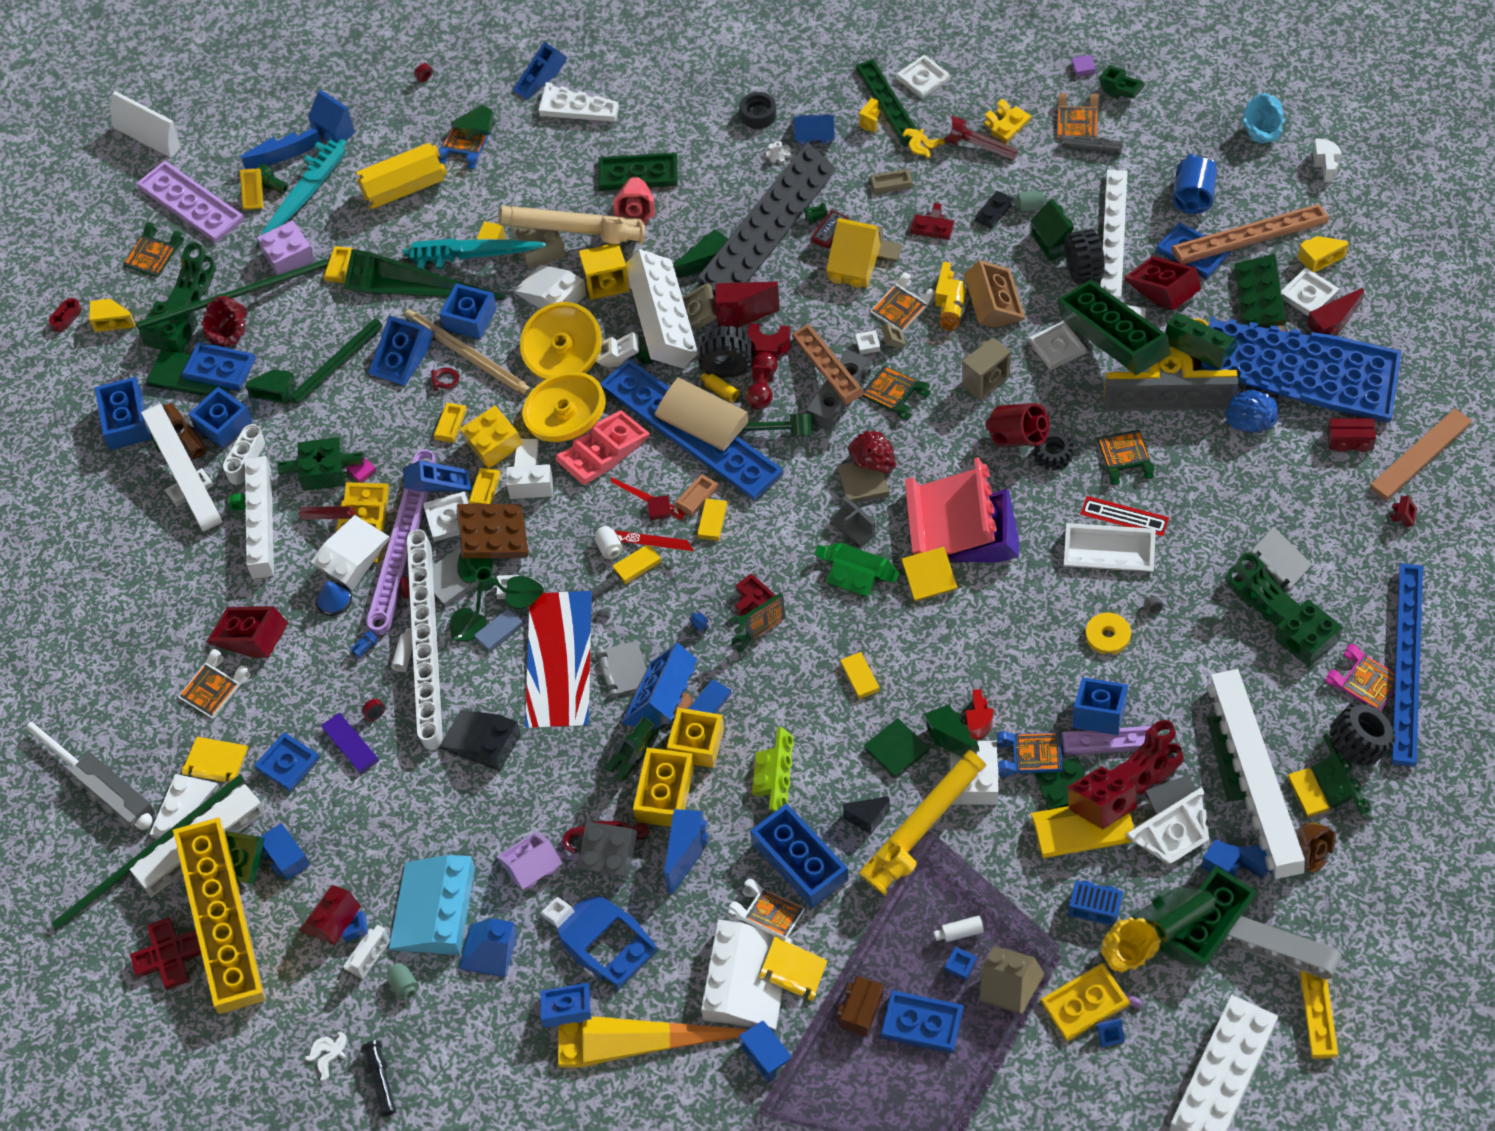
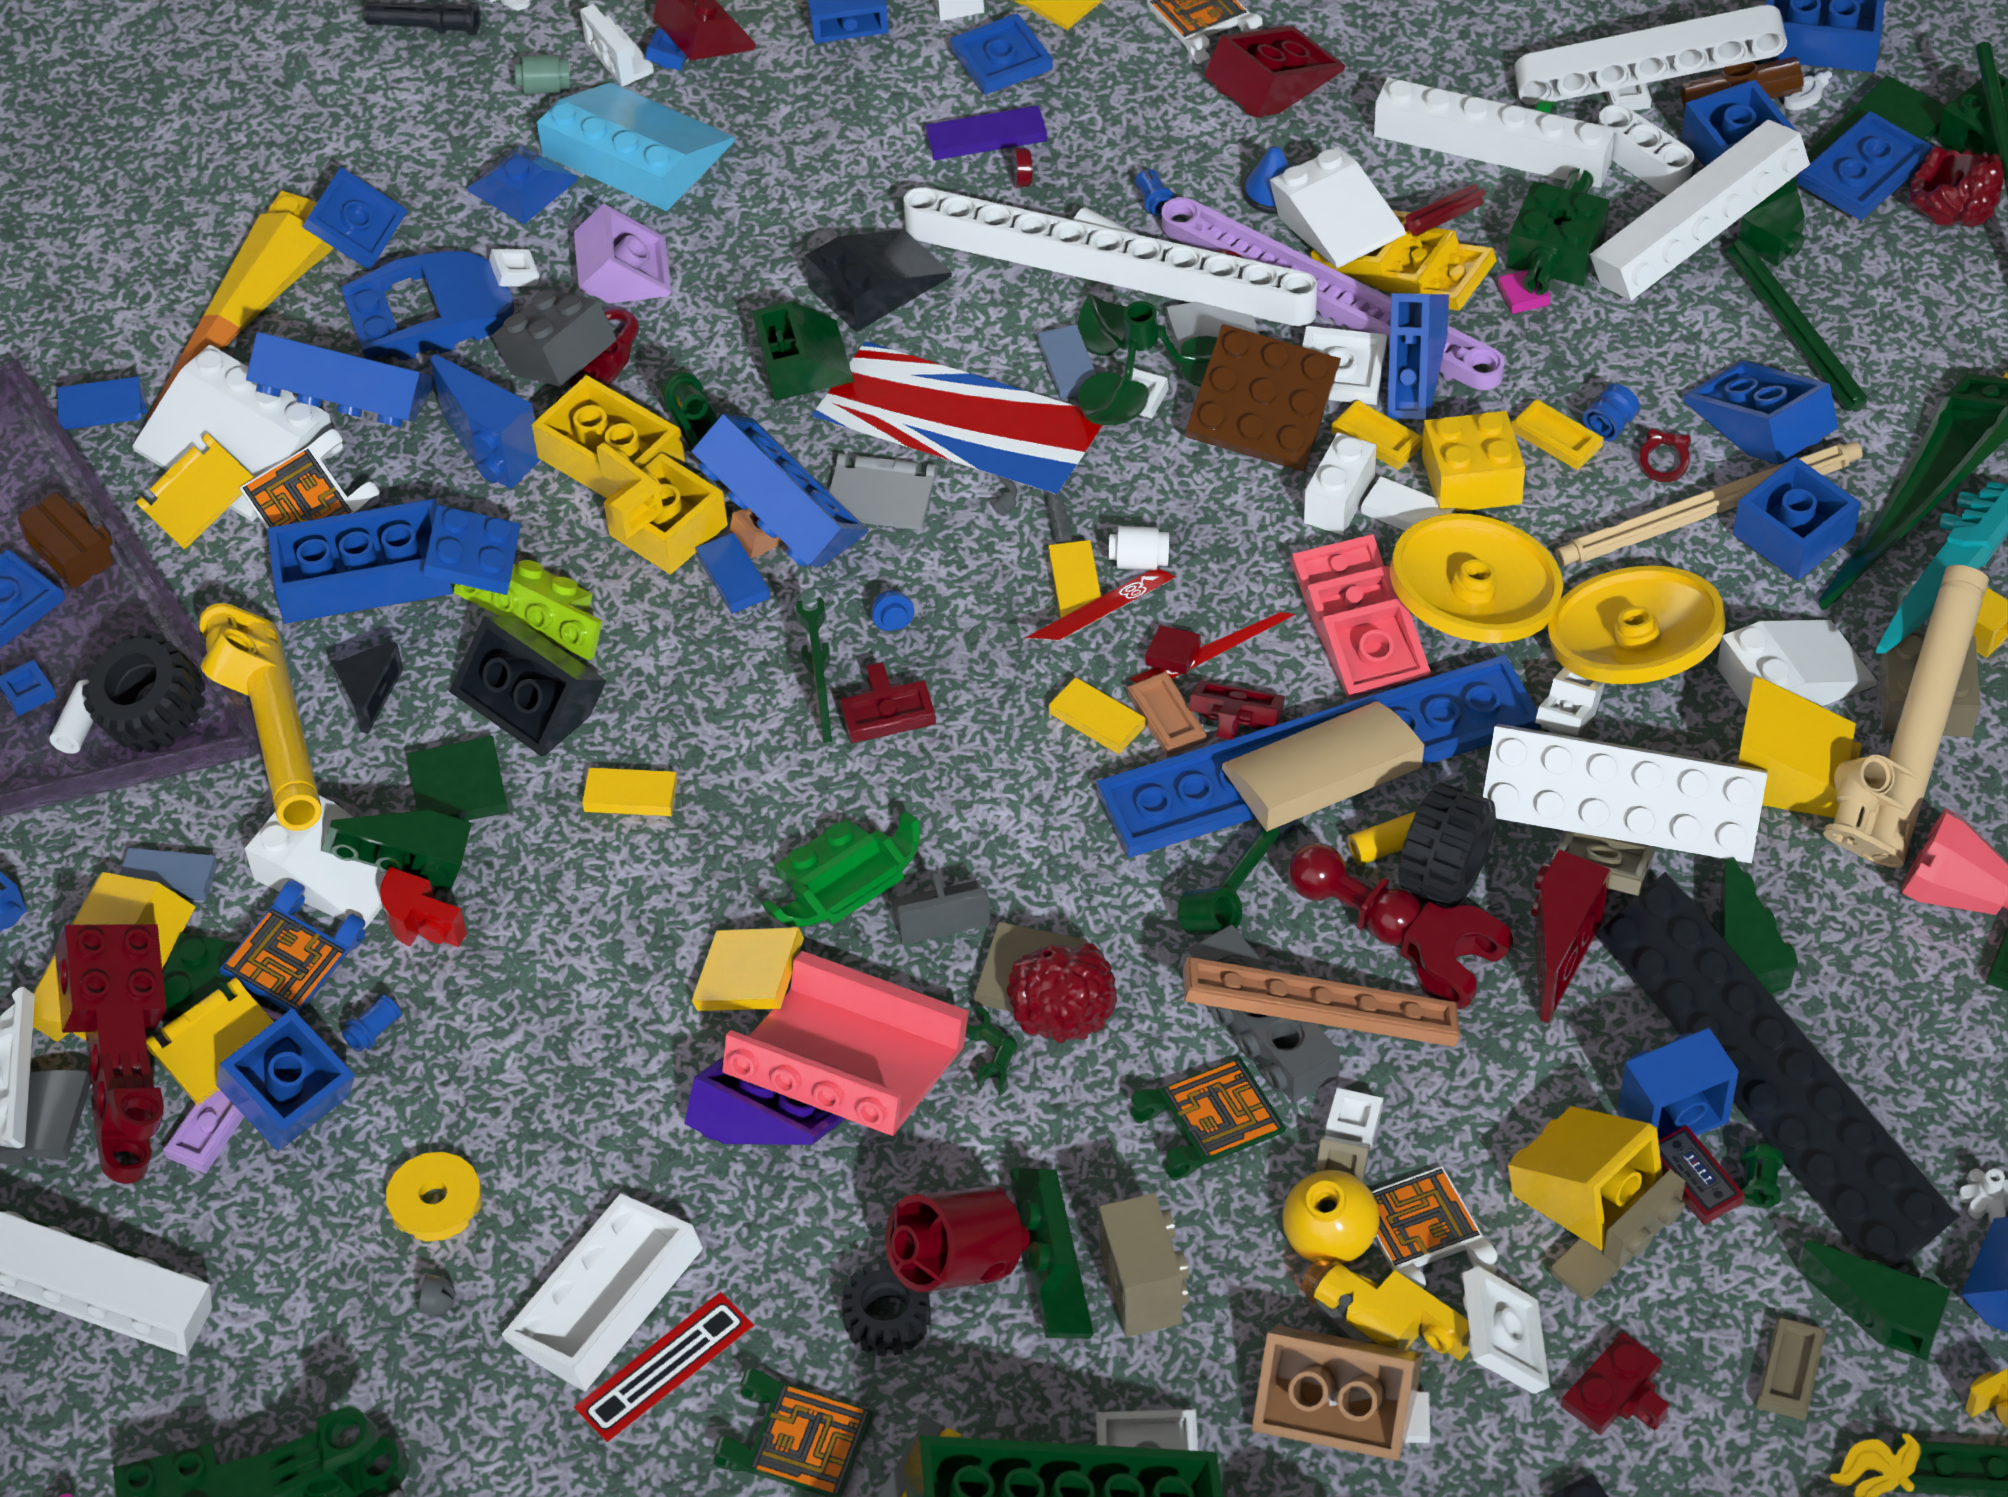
camera: 115 degrees right, 5 degrees down
none -> black tyre [82,632,206,753]
none -> sand blue tile [120,848,218,901]
none -> yellow piece [146,977,274,1106]
none -> blue slope [245,332,435,427]
none -> blue pin [342,995,402,1052]
none -> blue plate [422,504,521,595]
none -> black slope [449,616,607,756]
none -> yellow bracket [596,442,664,540]
none -> dark green slope [752,301,854,401]
none -> dark green arm [965,1006,1018,1096]
none -> dark green bracket [1010,1168,1094,1339]
none -> dark red hinge [1189,680,1285,740]
none -> yellow piece [1282,1170,1380,1265]
none -> white plate [1462,1266,1550,1393]
none -> blue wheel [1583,383,1640,442]
none -> white brick [1590,119,1810,301]
none -> blue brick [1617,1028,1739,1140]
none -> dark green slope [1798,1239,1951,1361]

